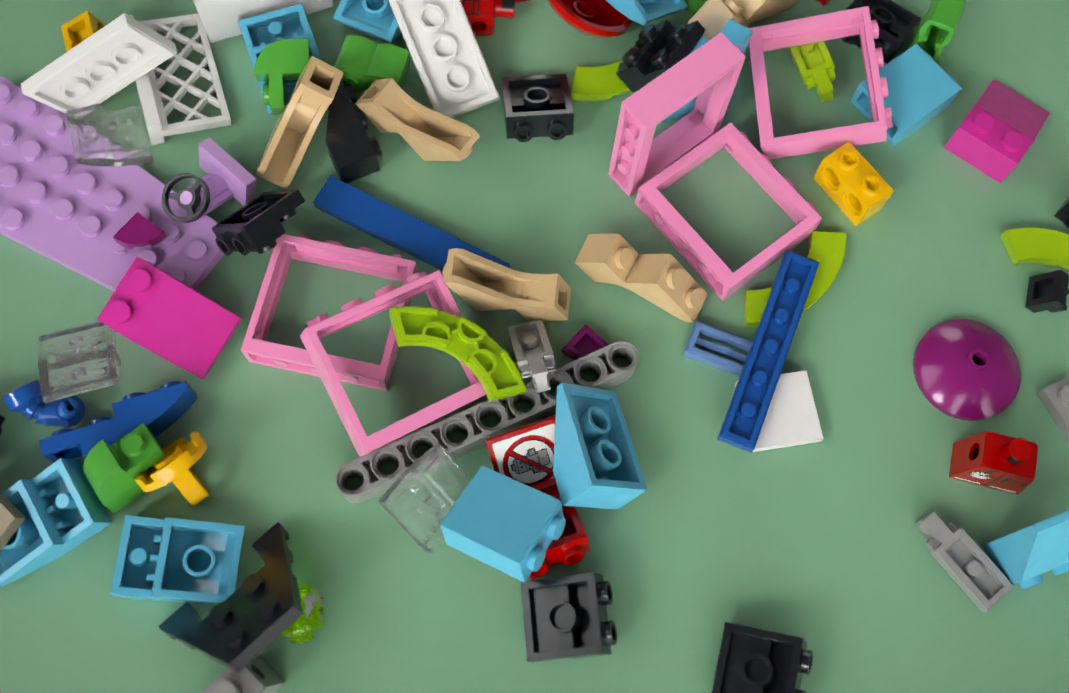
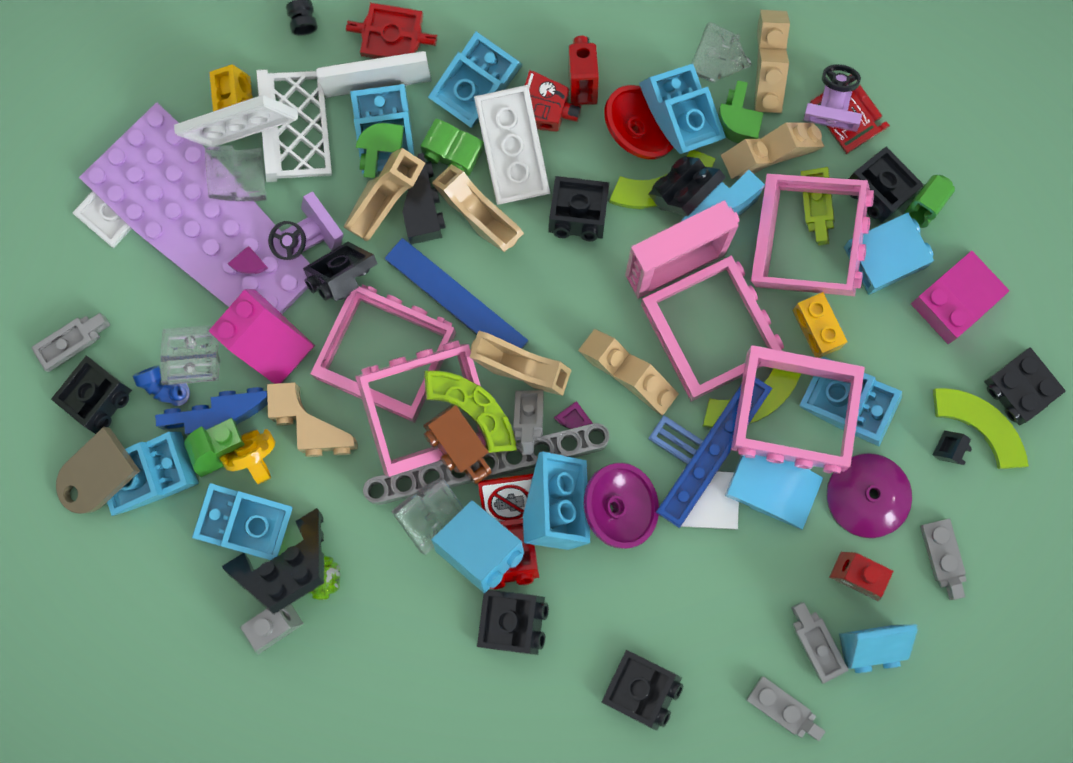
camera: 20 degrees right, 10 degrees up
none -> tan arch [267,382,358,457]
none -> dark orange brick [423,405,492,485]
none -> magenta dish [584,463,659,549]
none -> medium azure slope [725,455,823,530]
none -> bright pink window [731,345,865,474]
none -> light grey hinge [746,676,826,741]
none -> medium azure slope [799,356,902,446]

